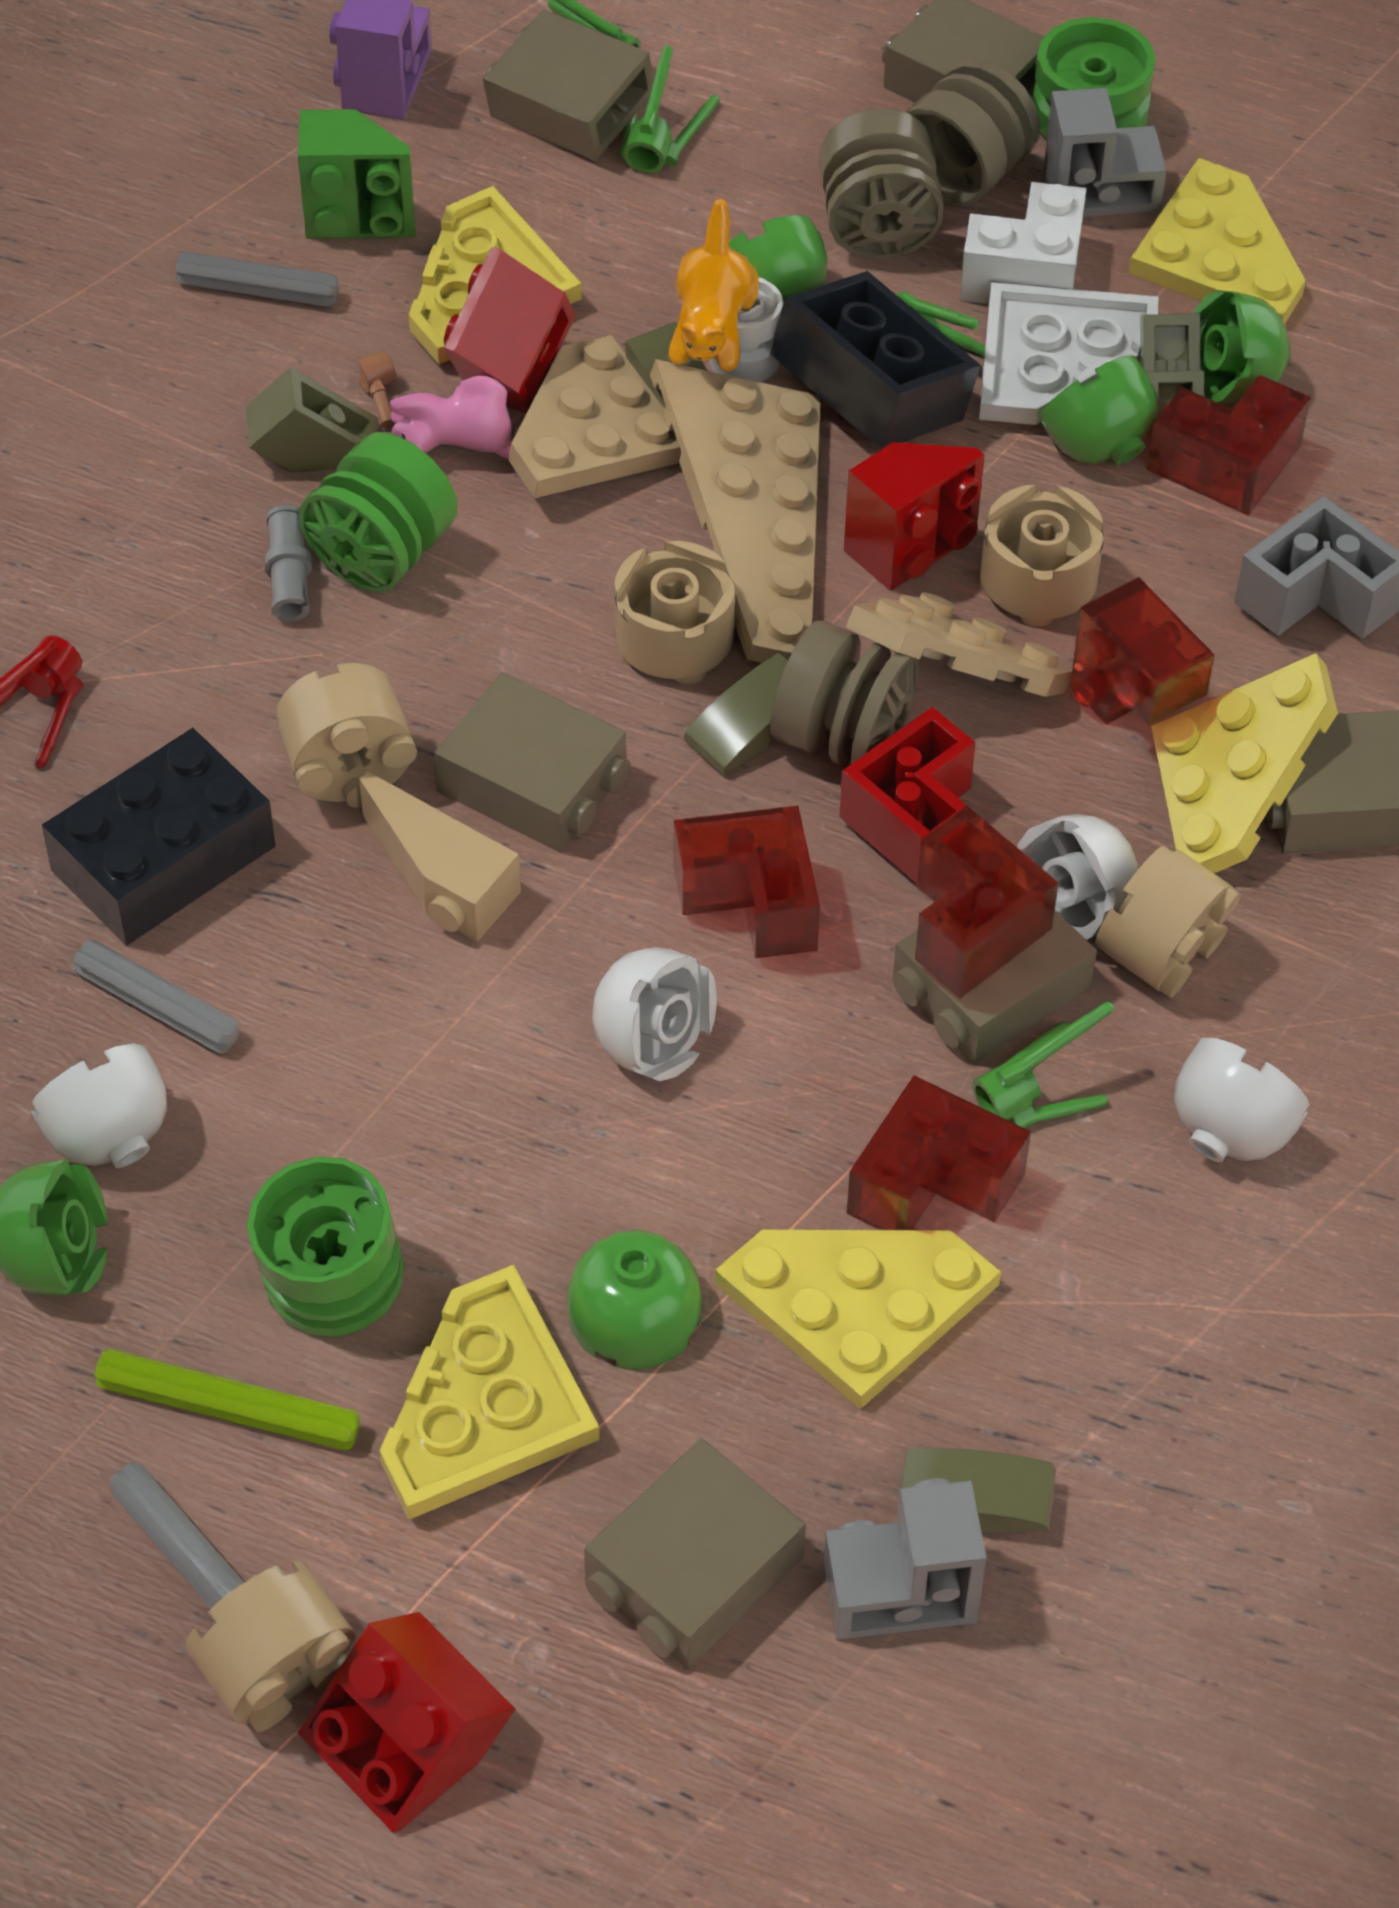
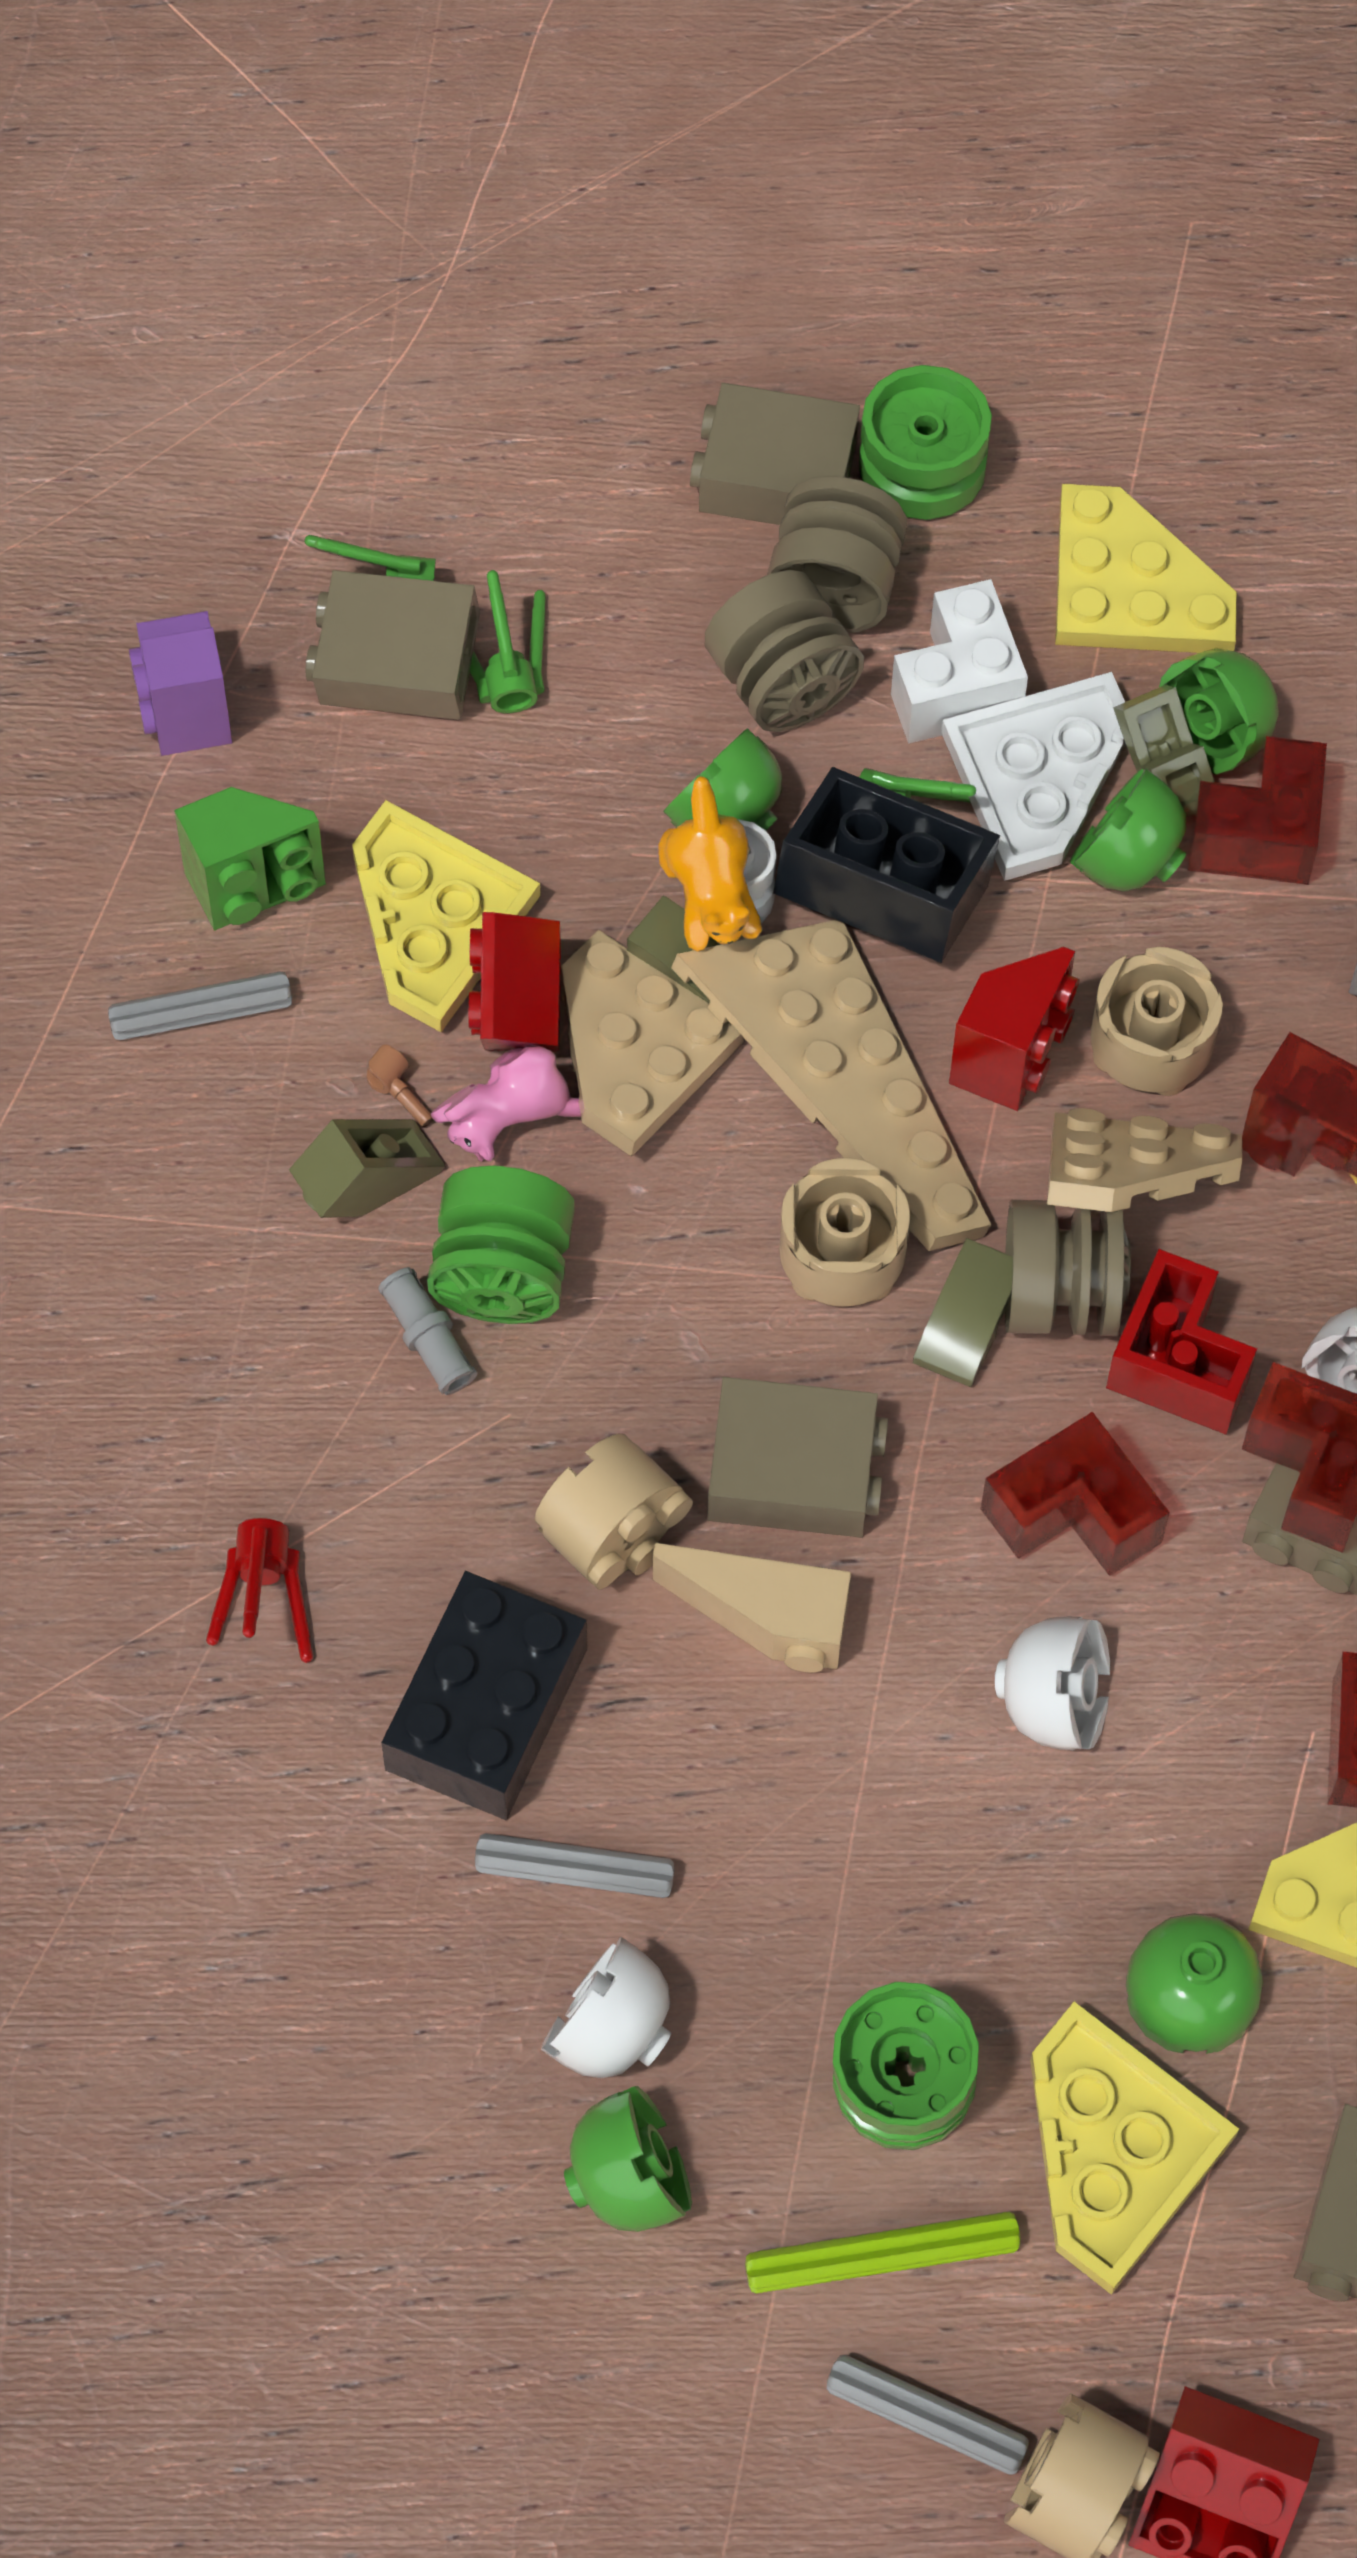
camera: 25 degrees left, 10 degrees up
light grey brick [1043,88,1166,217] -> none

